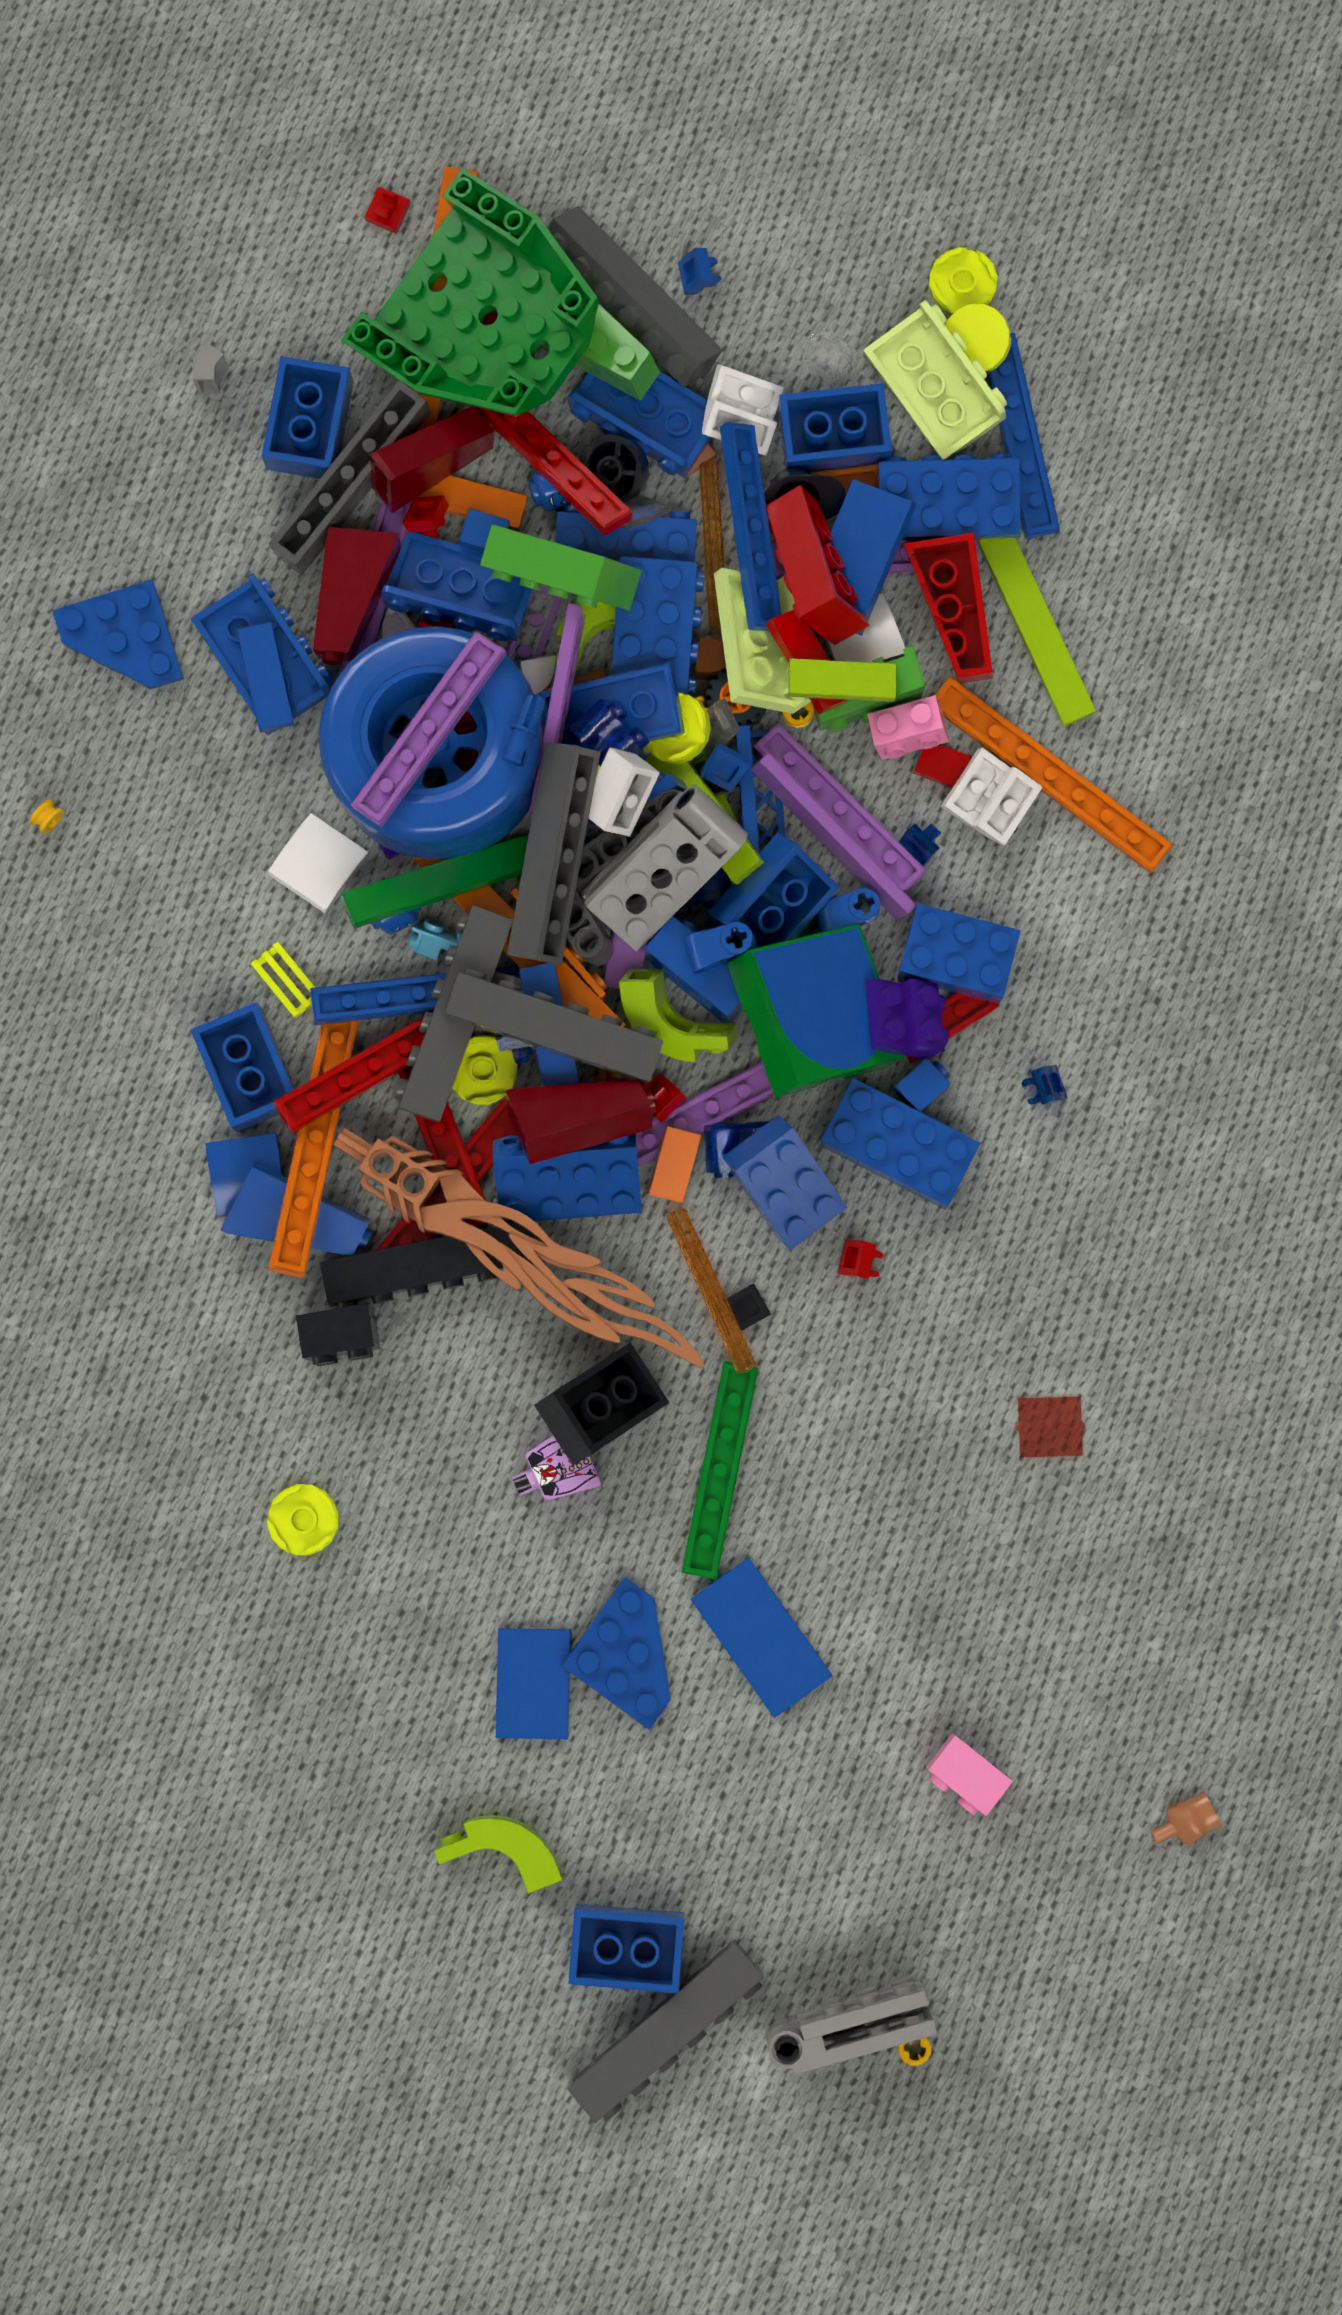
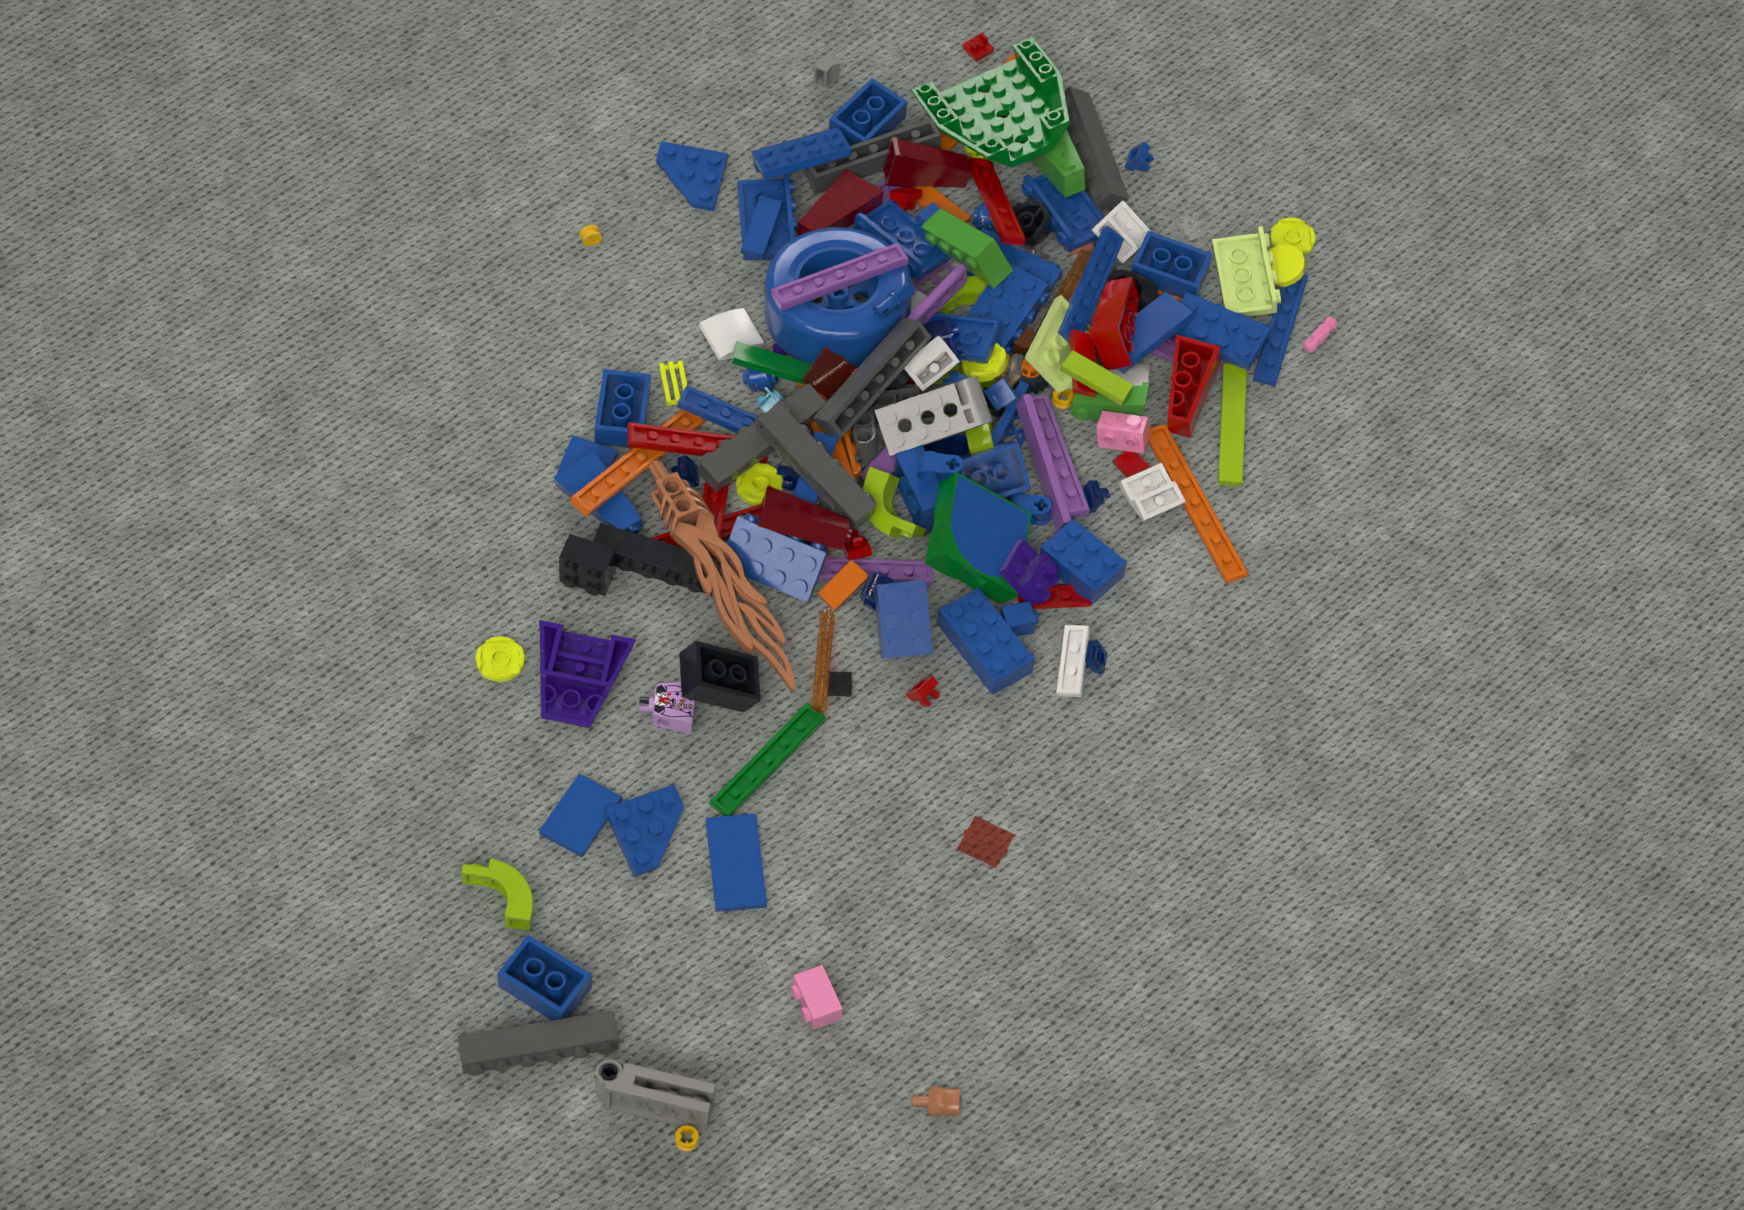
camera: 20 degrees right, 25 degrees down
none -> dark purple wedge [539,620,636,728]
none -> clear blue tile [671,455,699,487]
none -> blue bracket [751,127,852,180]
none -> clear red piece [801,346,857,399]
none -> white tile [1056,625,1090,697]
none -> bright pink axle [1303,316,1338,353]

